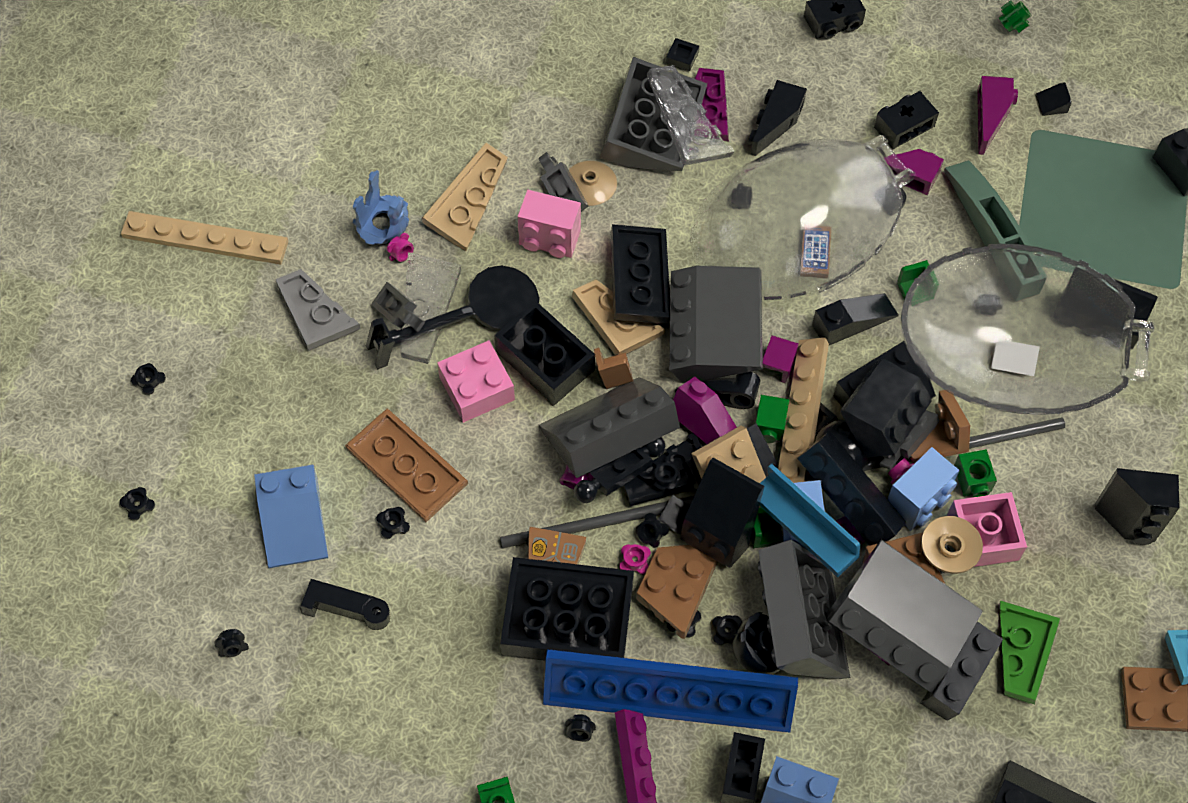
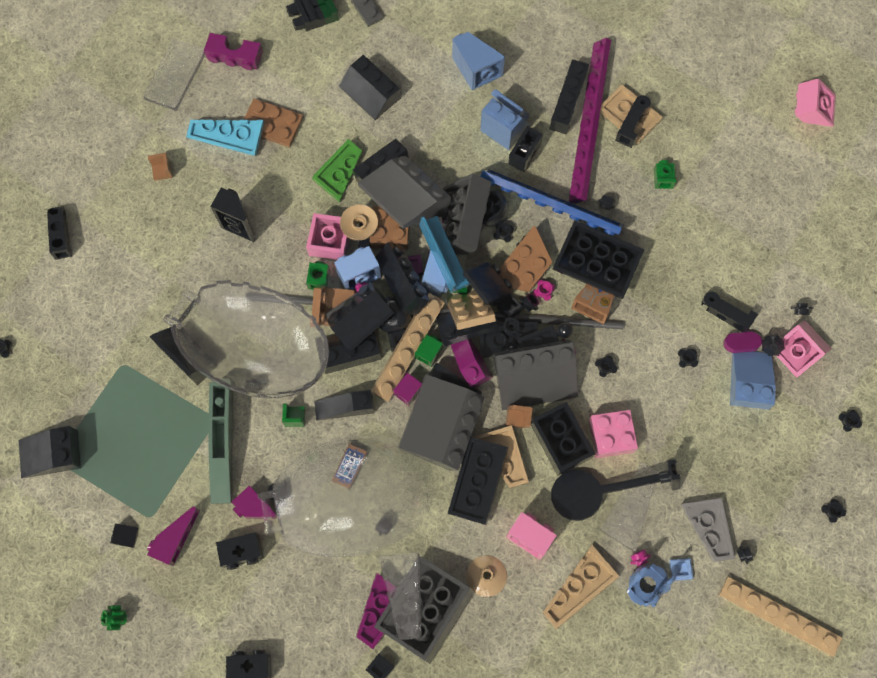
camera: 160 degrees left, 10 degrees up
medium nougat tile [345,408,468,522] -> none
dark grey plate [371,282,425,332] -> none
dark grey plate [538,152,589,212] -> none
black slope [748,80,807,156] -> none
white sticker [991,339,1040,376] -> none
none -> black plate [595,356,617,377]
none -> light blue tile [669,558,693,581]
none -> magenta tile [723,332,762,353]
none -> black plate [737,545,754,564]
none -> black piece [761,334,785,356]
none -> bright pink slope [777,320,832,378]

